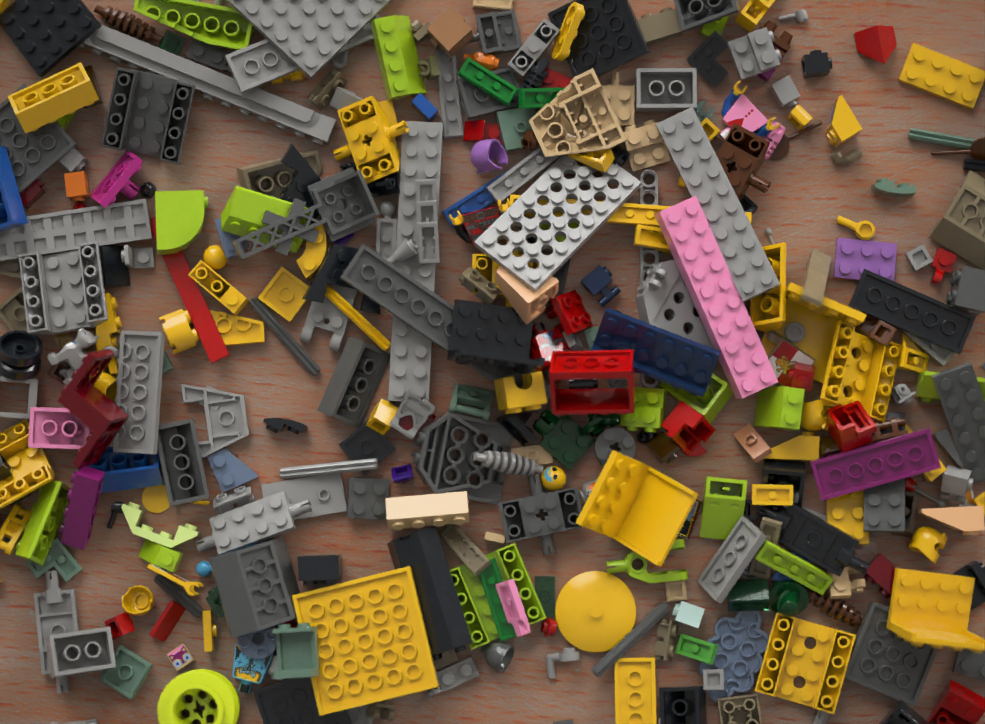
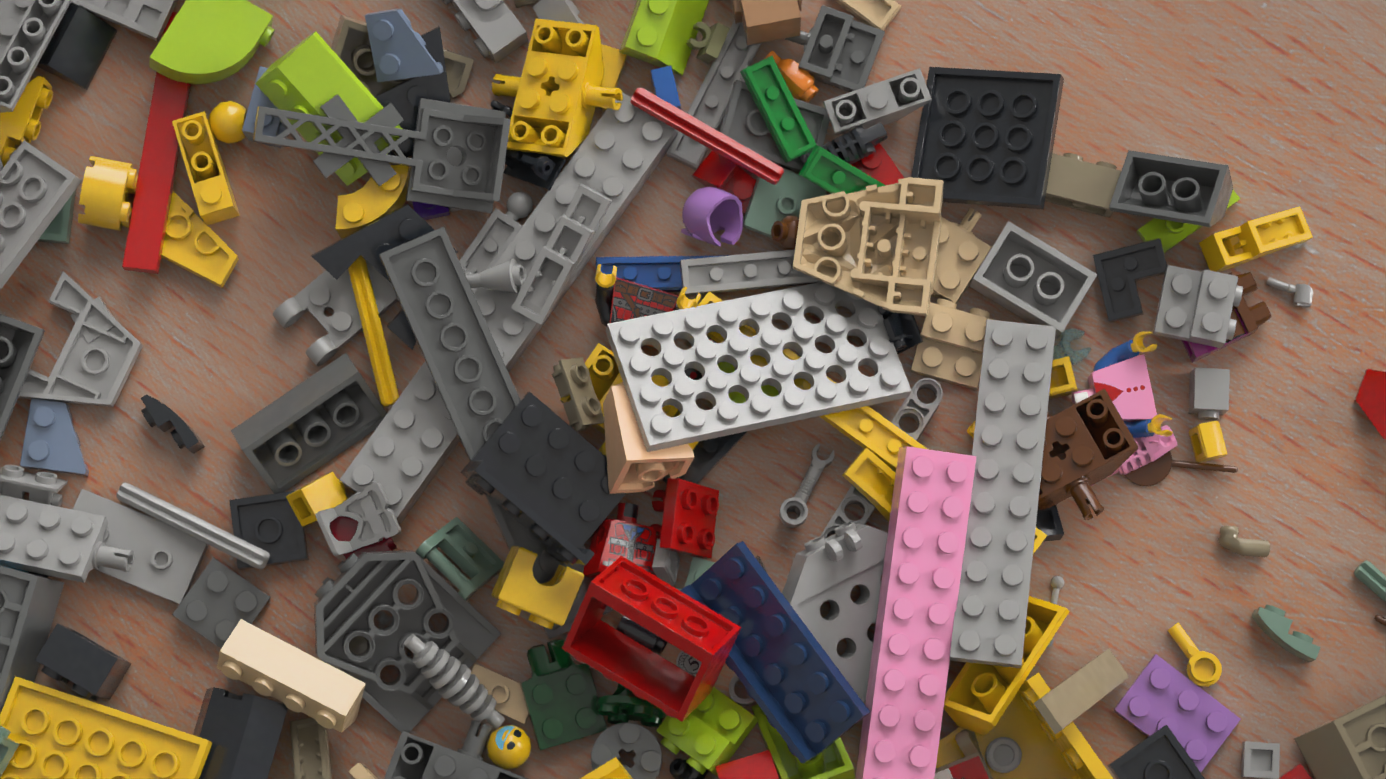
camera: 35 degrees right, 5 degrees down
light grey bracket [121,245,155,270] -> none
dark grey axle [248,297,320,376] -> none
yellow plate [258,267,309,323] -> none
dark purple slope [391,464,413,484] -> none
black slope [496,413,538,447] -> none
yellow plate [552,2,585,61] -> none
yellow slope [568,149,614,172] -> none
dark blue brick [580,265,621,307] -> none
black brick [801,50,832,78] -> none
yellow slope [826,95,863,148] -> none
none -> sand blue wing [365,8,444,82]
none -> red axle [630,88,784,185]
none -> light grey brick [779,443,834,528]

